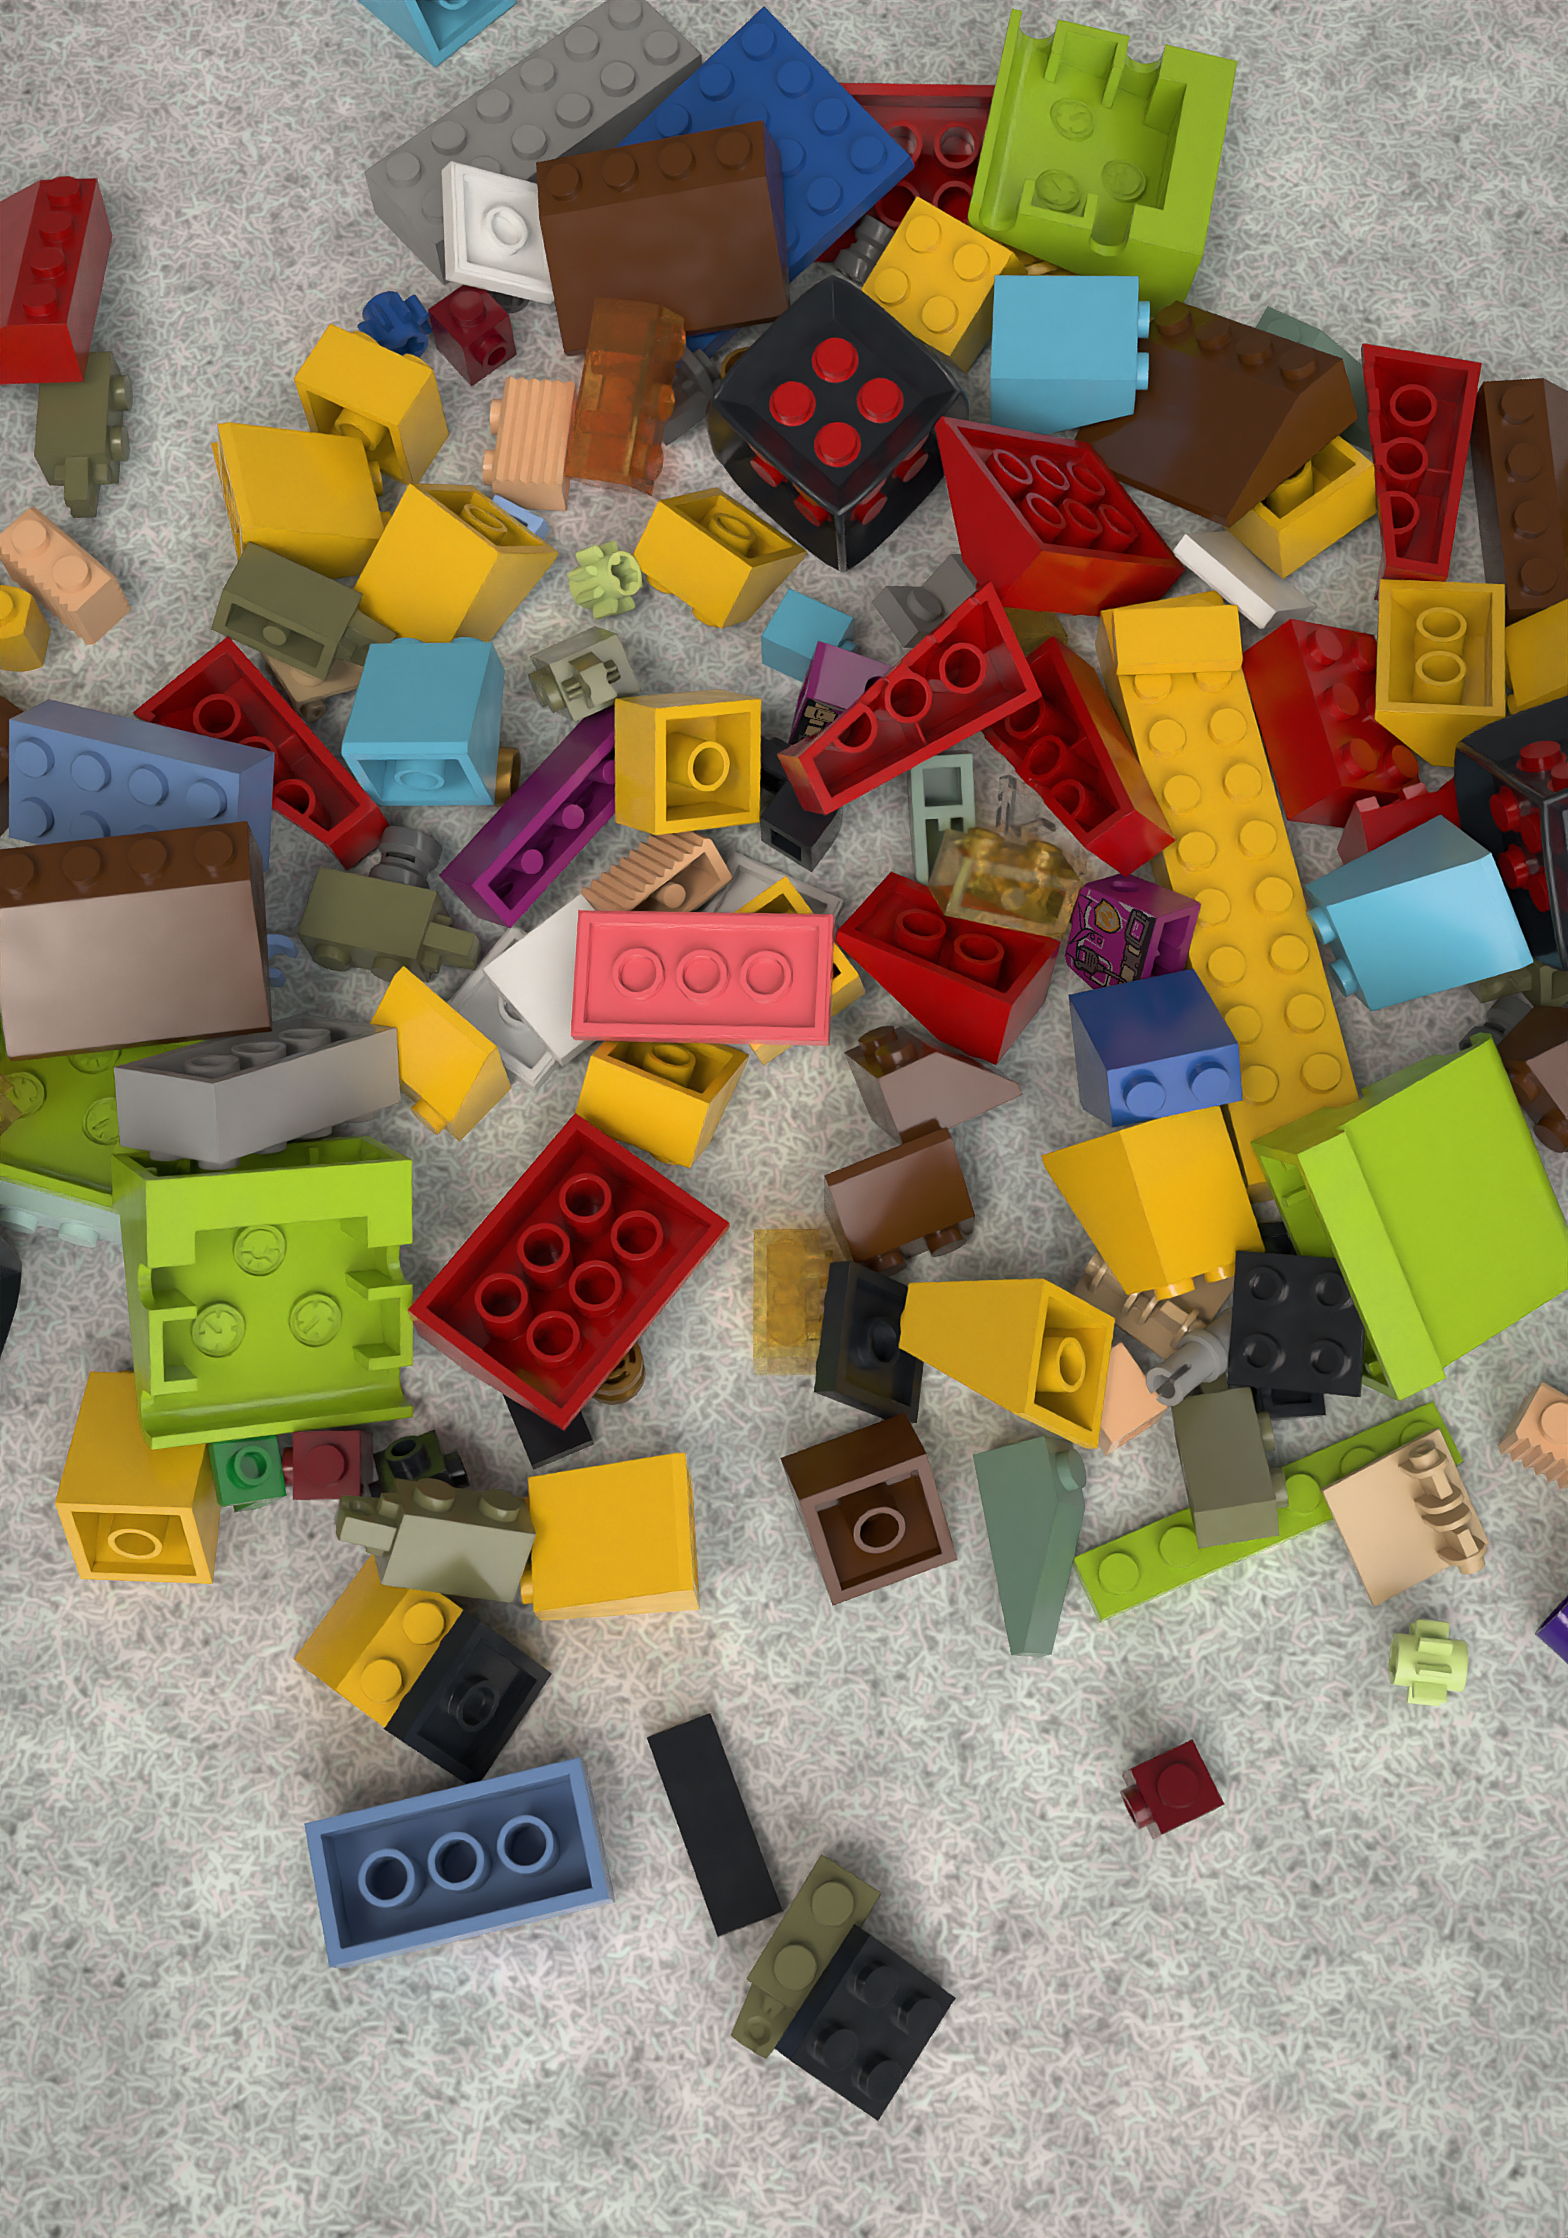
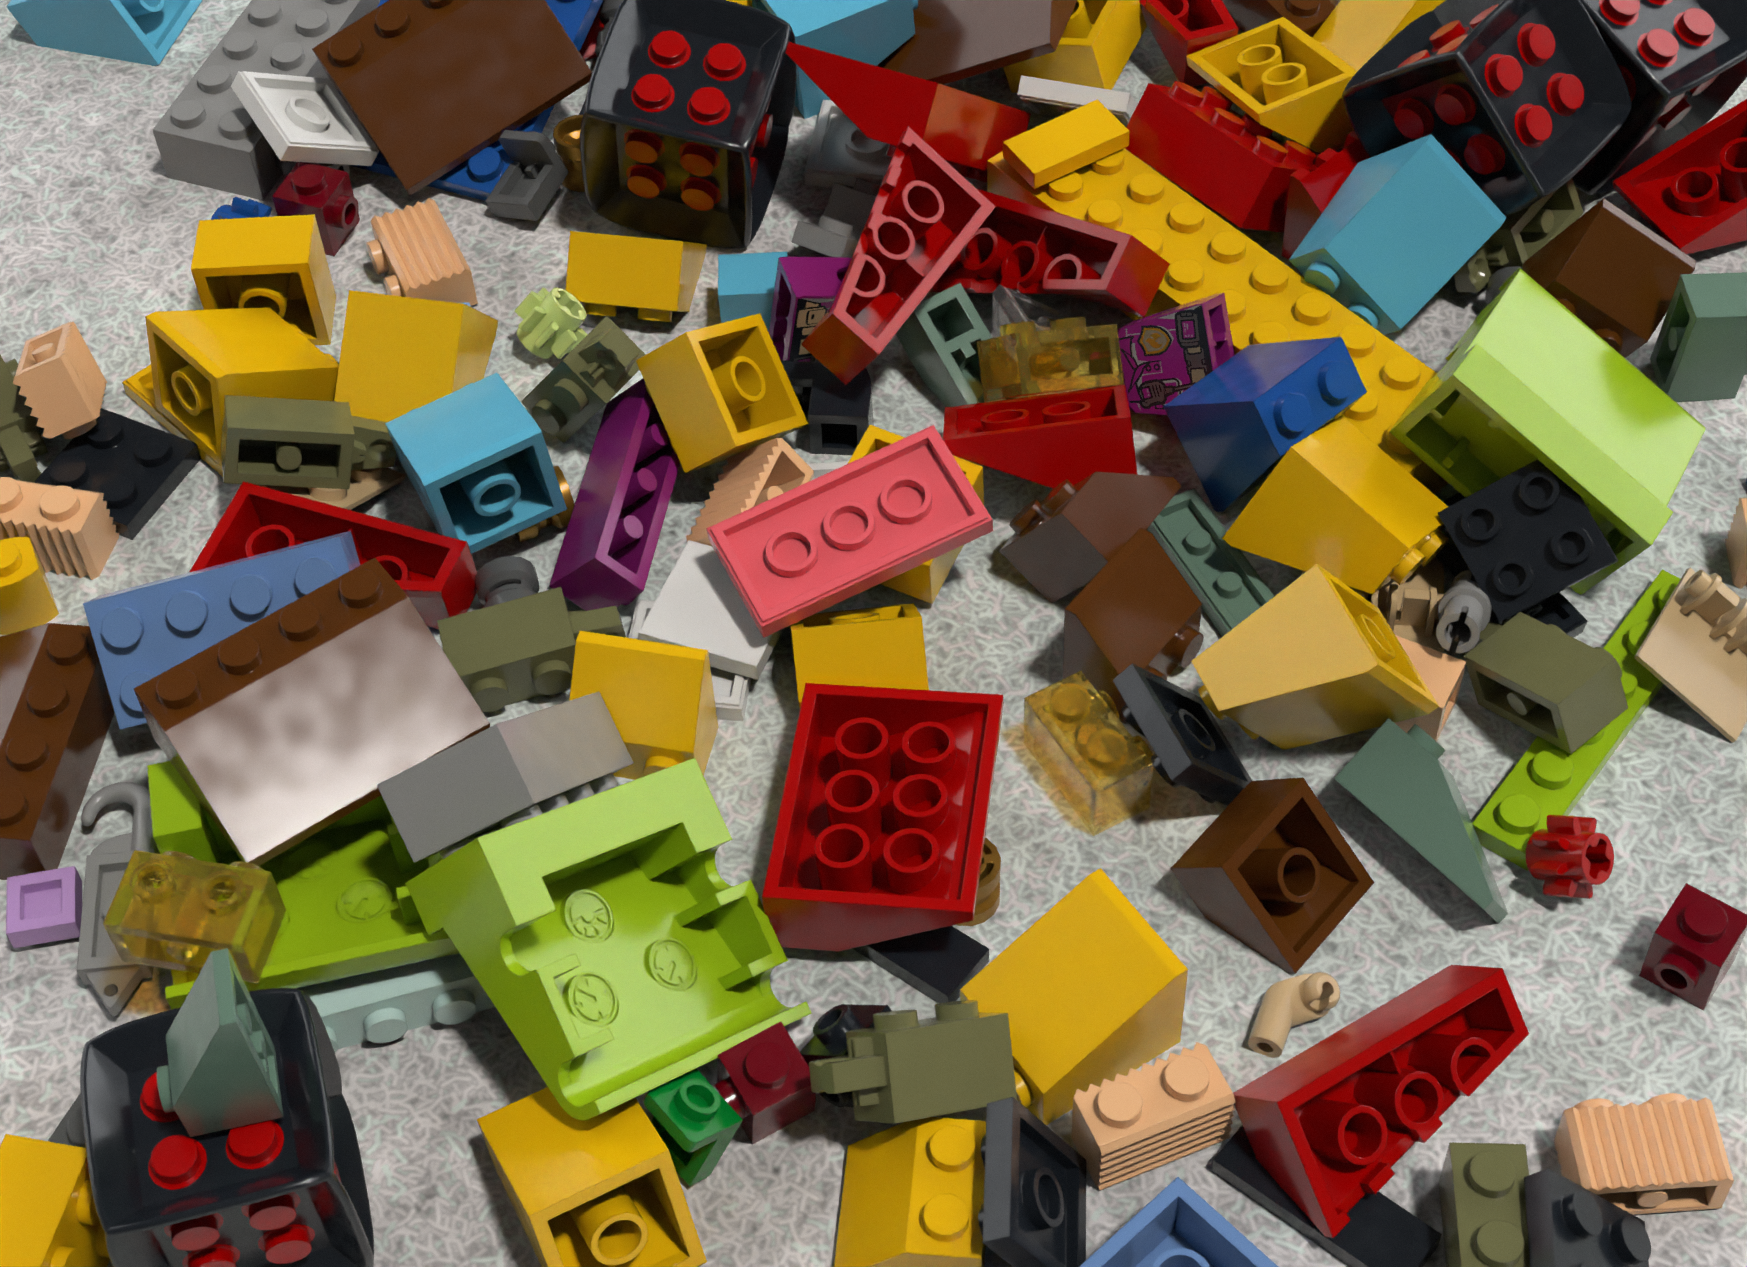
camera: 30 degrees left, 20 degrees down
clear orange brick [563,296,686,496] -> none
none -> light nougat brick [13,322,107,439]
none -> black plate [34,408,201,540]
none -> light nougat brick [1071,1042,1236,1190]
none -> sand green tile [1146,488,1274,637]
none -> red wedge [1233,965,1529,1238]
none -> tan arm [1248,972,1340,1058]
none -> red gear [1525,815,1614,899]
none -> light nougat brick [1554,1093,1734,1215]

